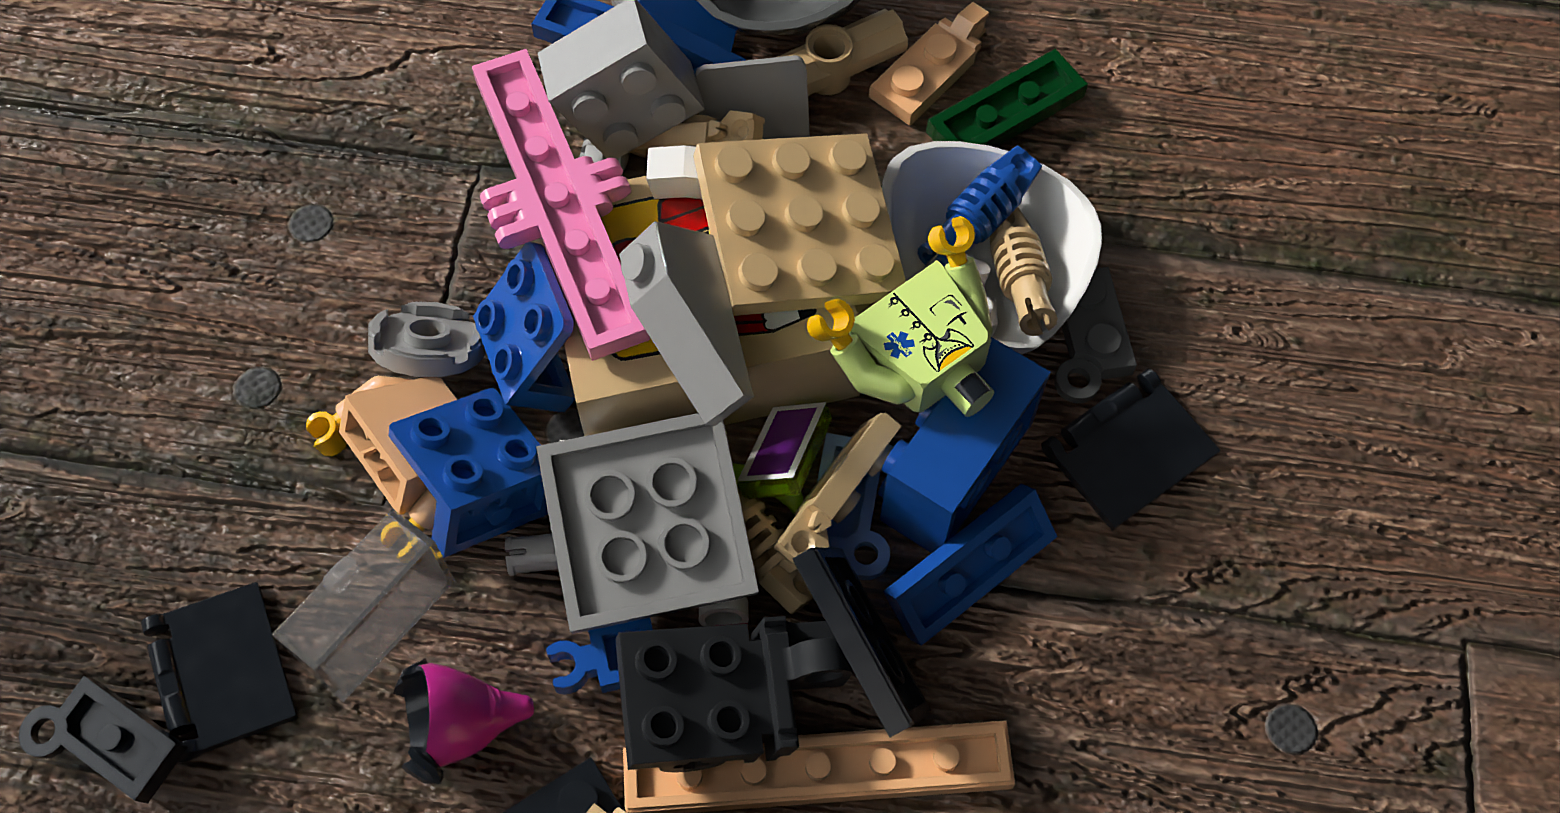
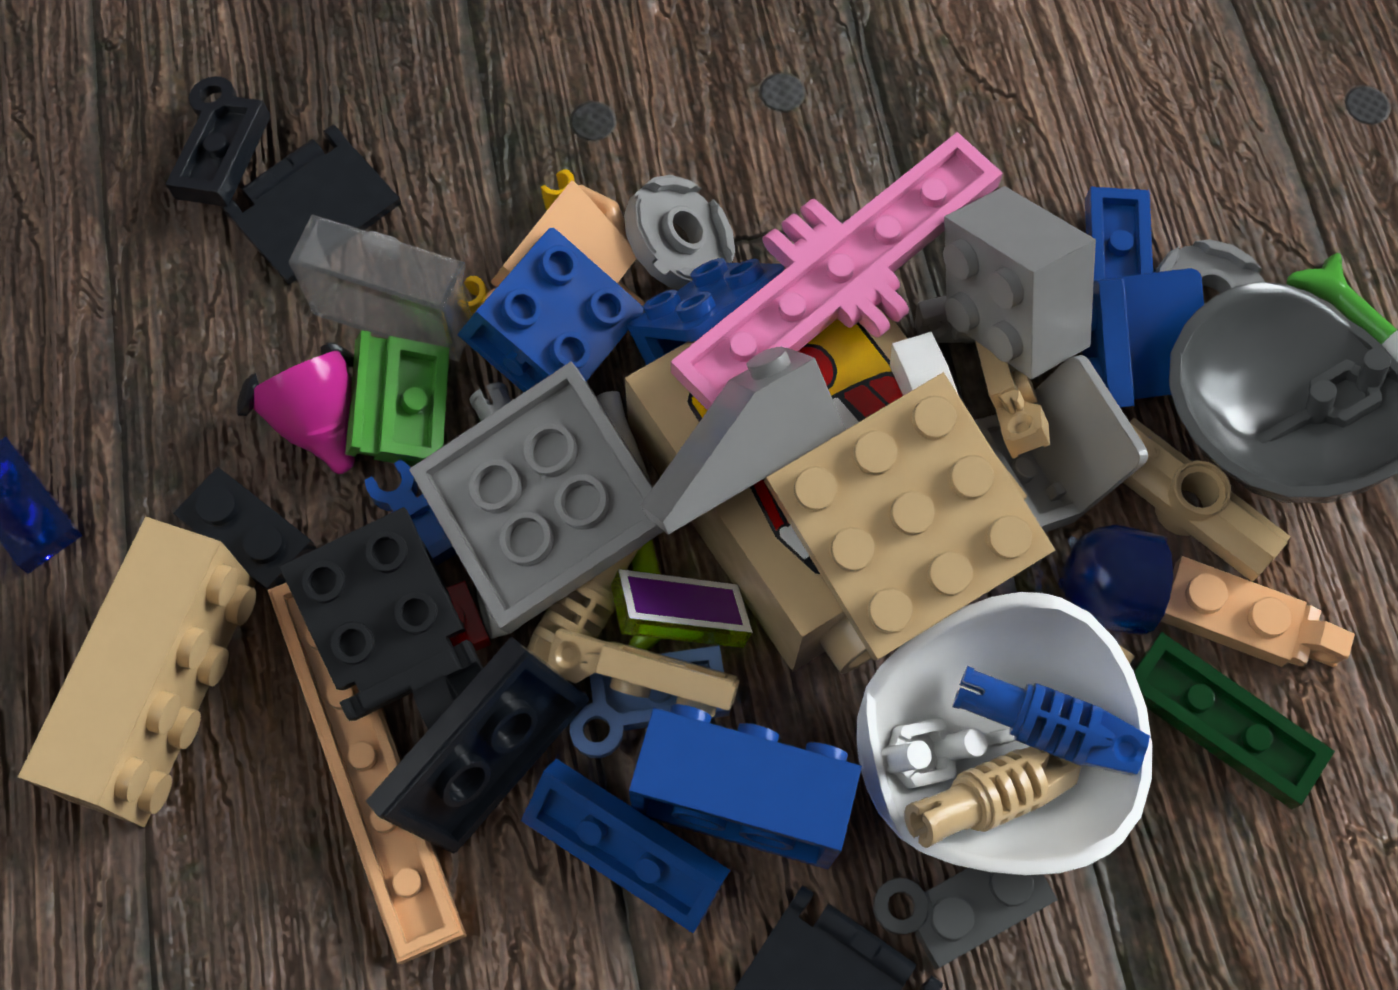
camera: 70 degrees right, 5 degrees up
yellowish green torso [807,216,994,417] -> none
none -> bright green plate [345,330,450,466]
none -> clear blue helmet [1058,525,1173,635]

